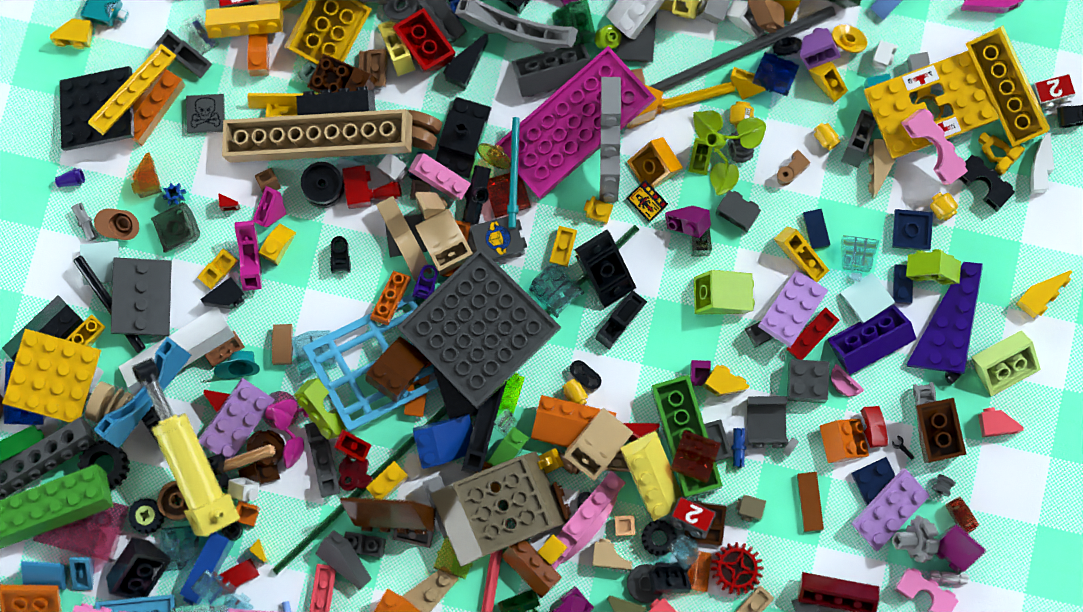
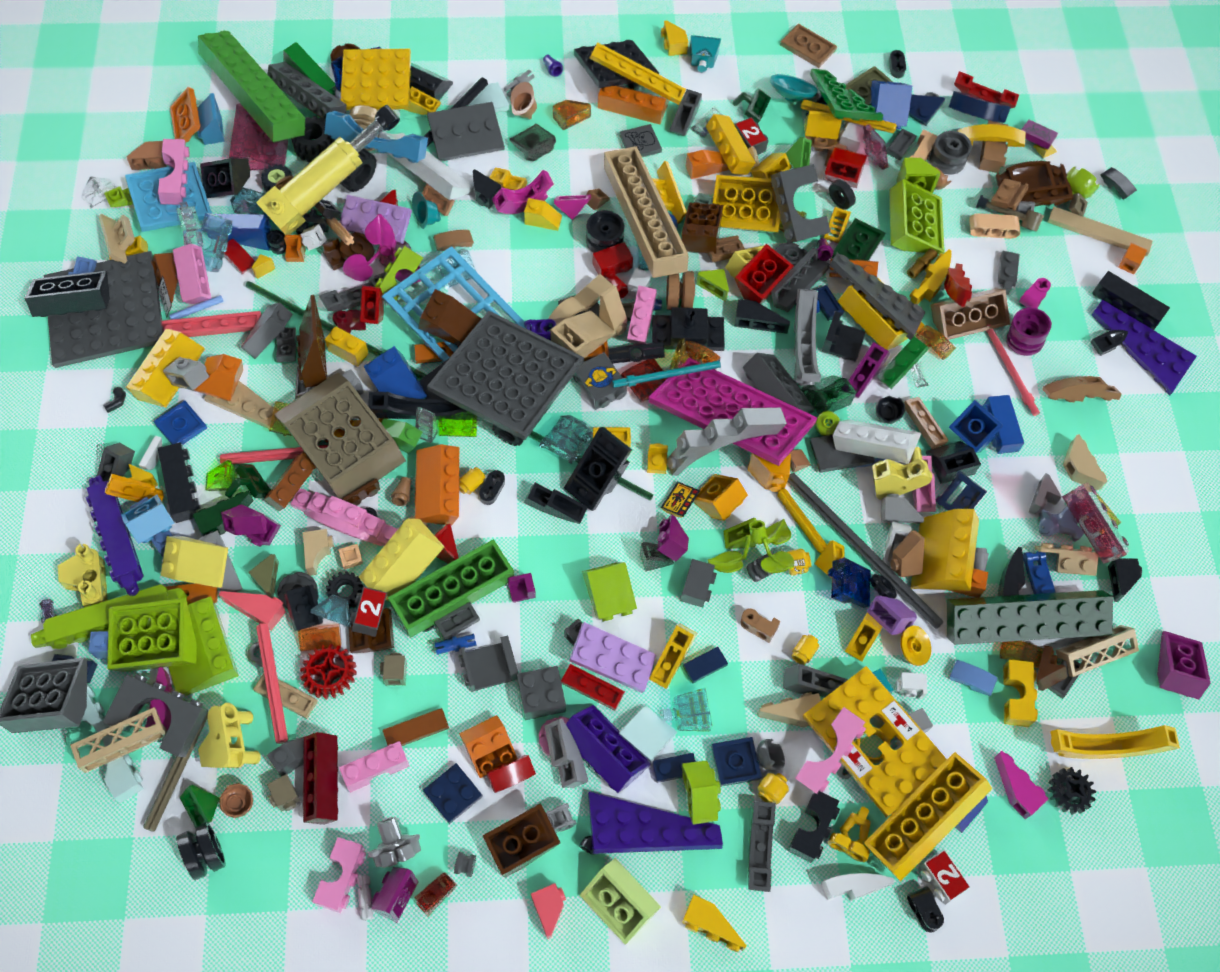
camera: 70 degrees right, 15 degrees down
medium azure slope [69,557,95,590] -> none
blue gear [162,183,187,206] -> none
red slope [218,193,241,211] -> none
black brick [296,86,376,115] -> none
black piece [330,236,351,274] -> none
orange tile [370,270,411,326] -> none
yellow tile [537,448,564,474] -> none
yellow slope [538,534,568,565] -> none
tan slope [564,407,633,481] -> none
clear red slope [670,430,721,483] -> none
yellow slope [702,364,749,397] -> none
light grey tile [782,437,799,457] -> none
lavender plate [851,468,930,552] -> none
black hand [892,436,914,460] -> none
none -> bright pink arch [339,741,410,793]
none -> light grey slope [545,719,589,788]
none -> clear orange slope [683,341,721,370]
none -> lime slope [696,269,729,302]
none -> dark grey slope [748,801,776,893]
none -> dark grey hair [756,739,785,771]

